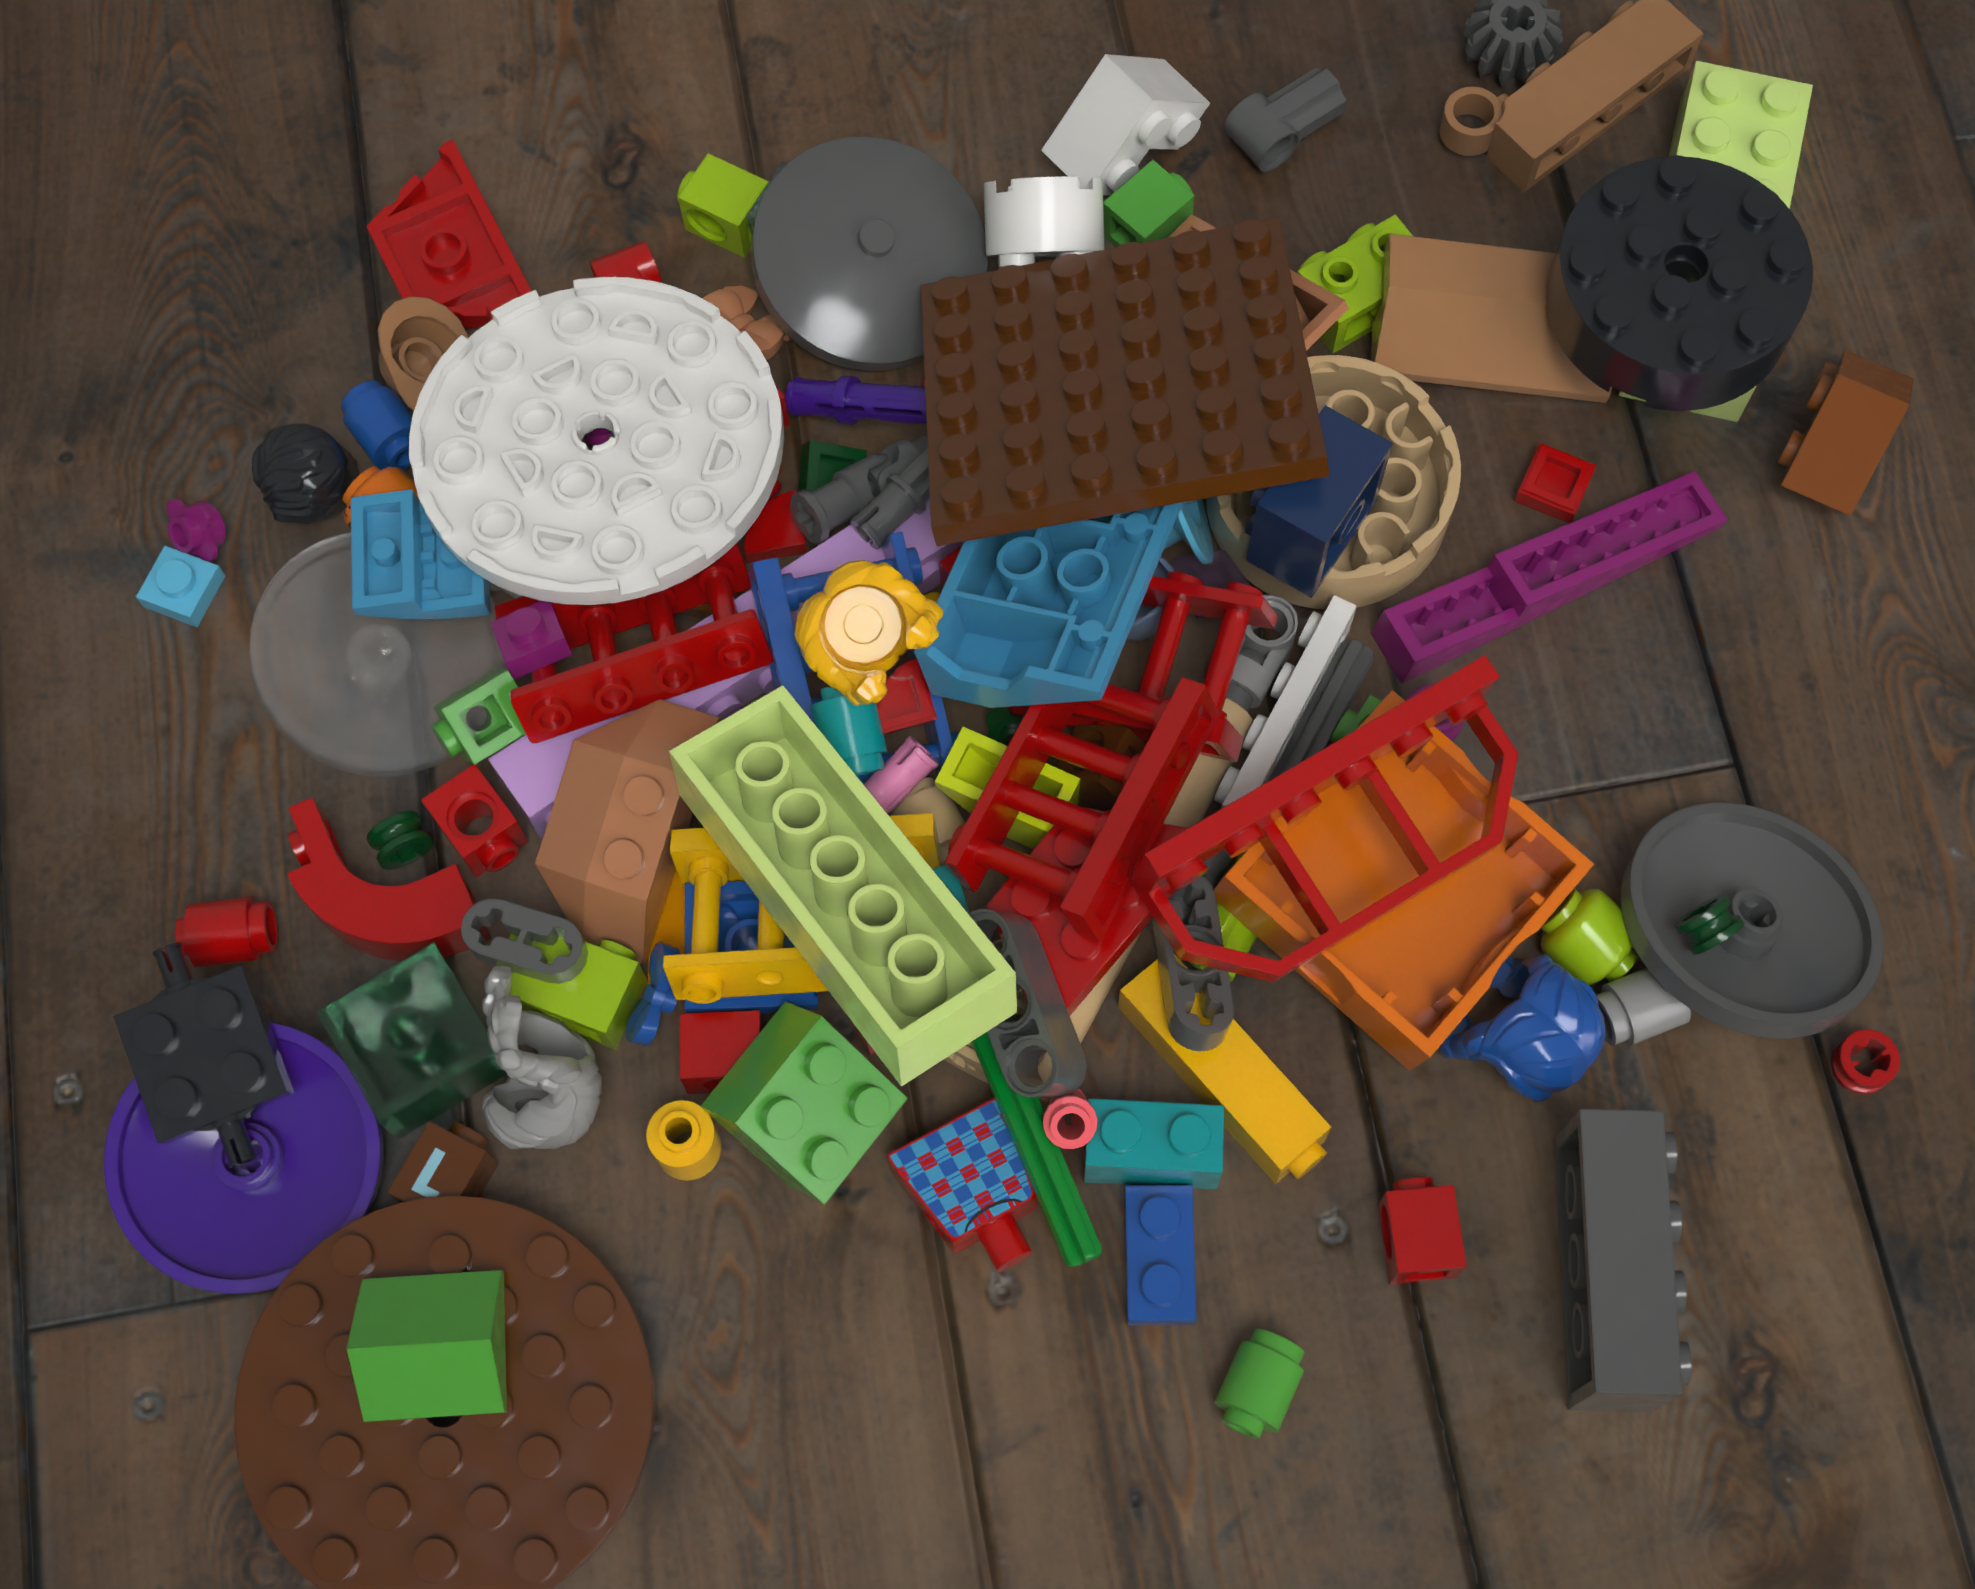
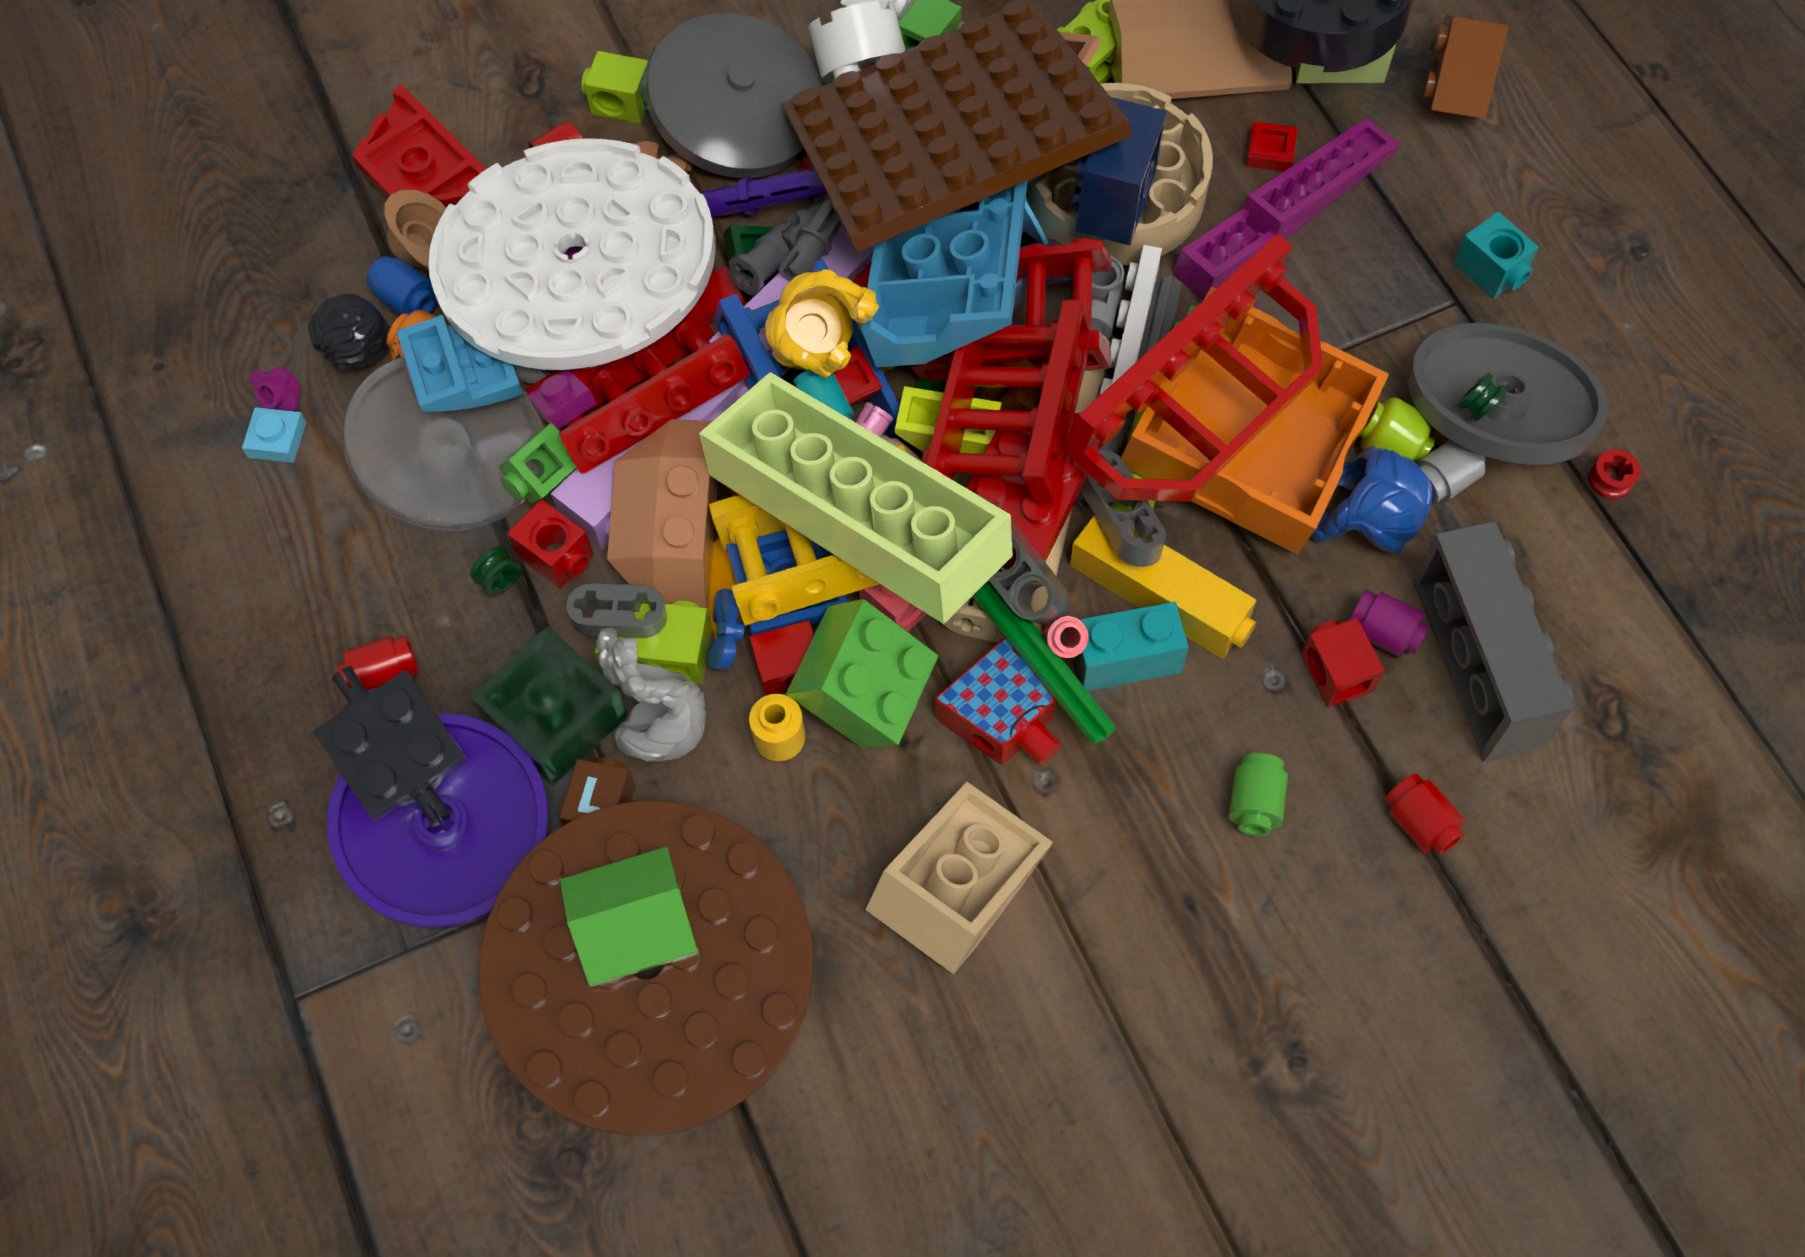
camera: 15 degrees left, 5 degrees down
red arch [286,797,492,962] -> none
blue plate [1124,1185,1197,1325] -> none
none -> tan slope [865,782,1053,974]
none -> magenta brick [1350,589,1429,658]
none -> red brick [1385,773,1466,855]
none -> teal brick [1453,212,1539,299]

